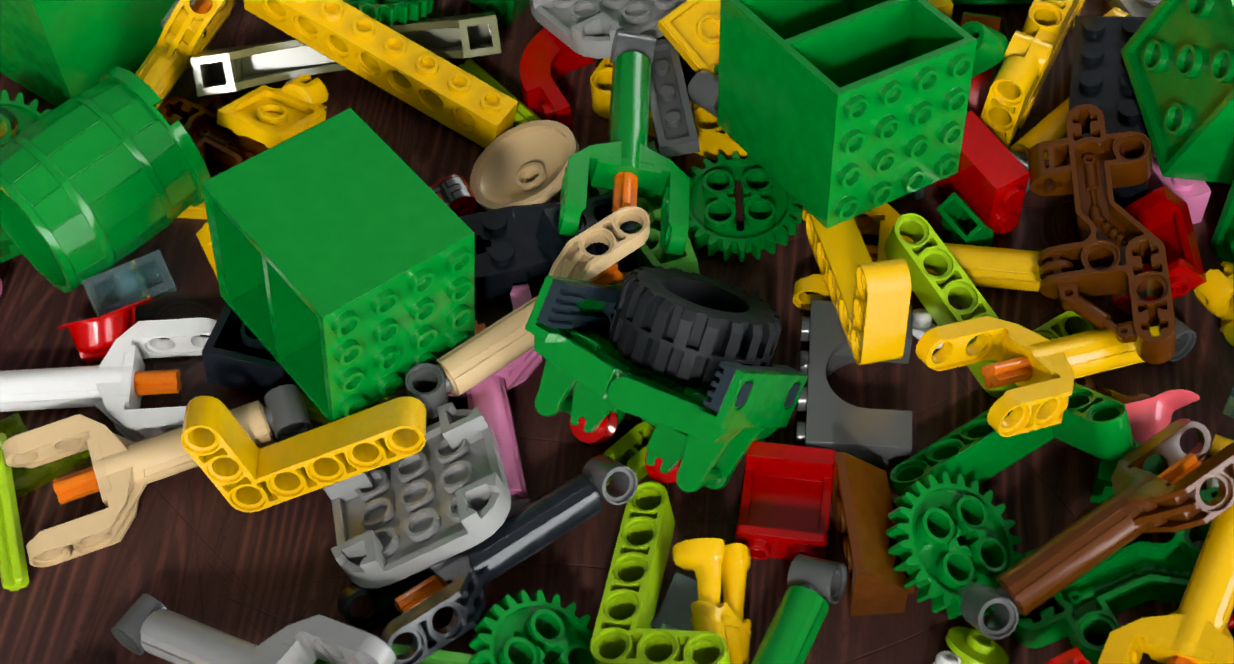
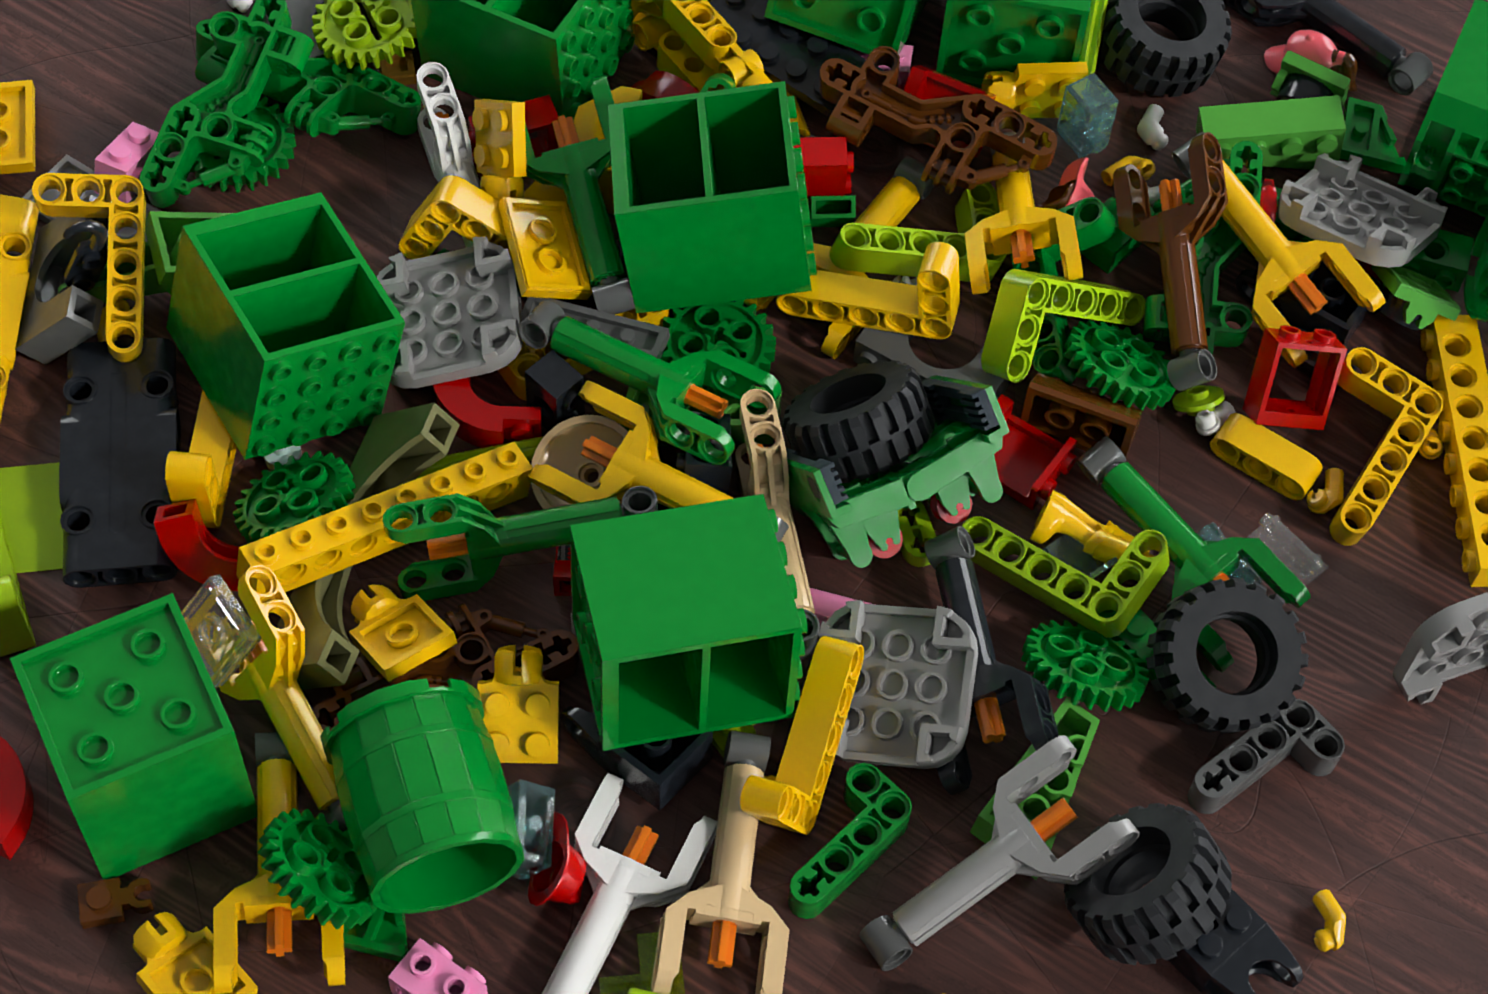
camera: 70 degrees left, 5 degrees up
none -> green piece [383,486,658,601]
none -> black brick [525,350,585,431]
none -> yellow piece [527,380,789,542]
none -> green beam [788,763,912,919]
none -> lime beam [981,269,1146,383]

